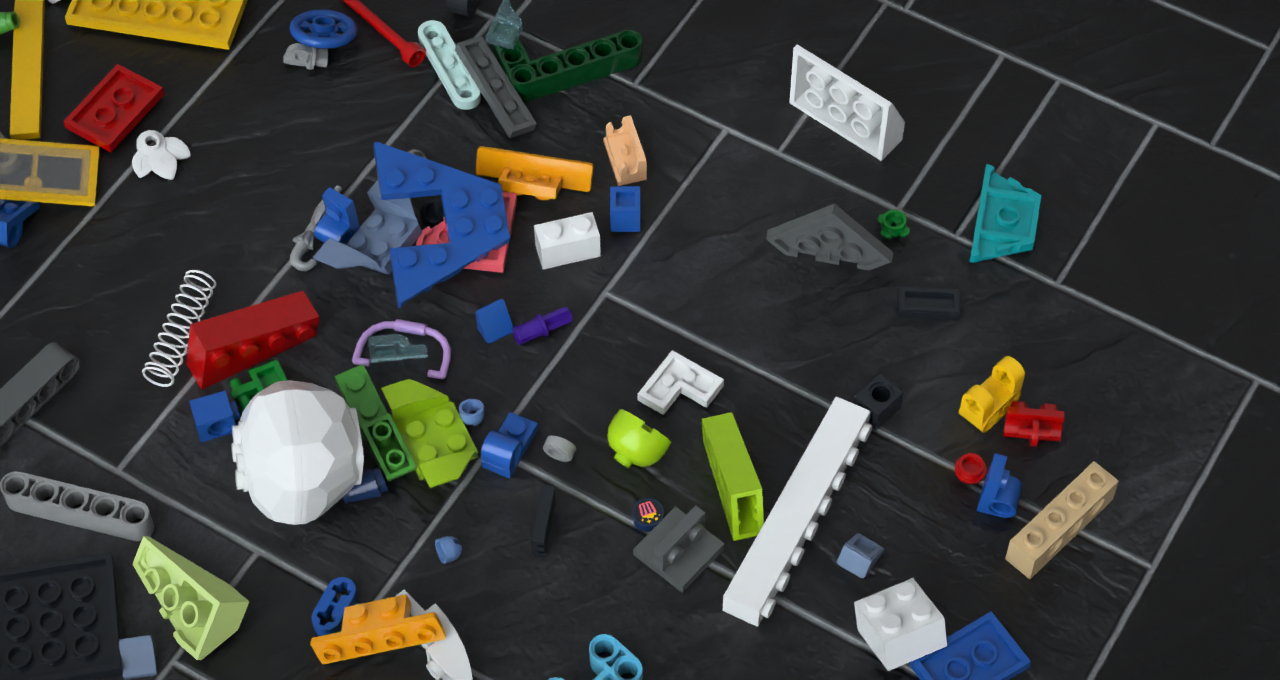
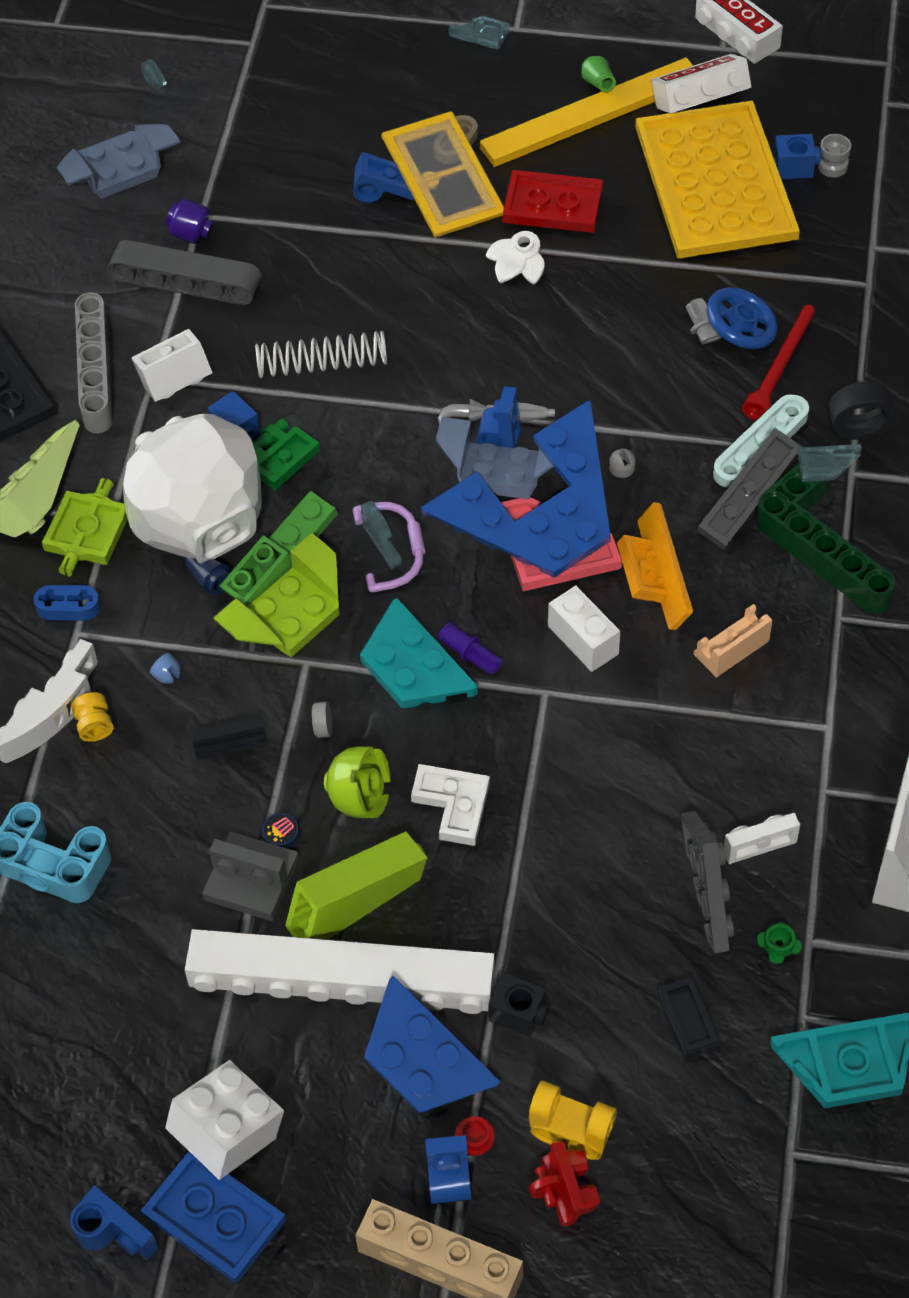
camera: 70 degrees right, 0 degrees up
red wedge [186,291,319,390] -> none
light orange bracket [310,594,446,664] -> none
medium blue hinge [459,399,485,426] -> none
blue slope [476,299,513,344] -> none
blue plate [481,412,538,479] -> none
blue brick [610,186,640,232] -> none
sand blue slope [837,533,885,578] -> none
none -> lime plate [42,478,128,576]
none -> yellow wheel [71,692,114,742]
none -> white brick [131,329,212,402]
none -> teal wing [360,598,478,709]
none -> blue wing [363,976,500,1114]
none -> white plate [724,813,800,864]

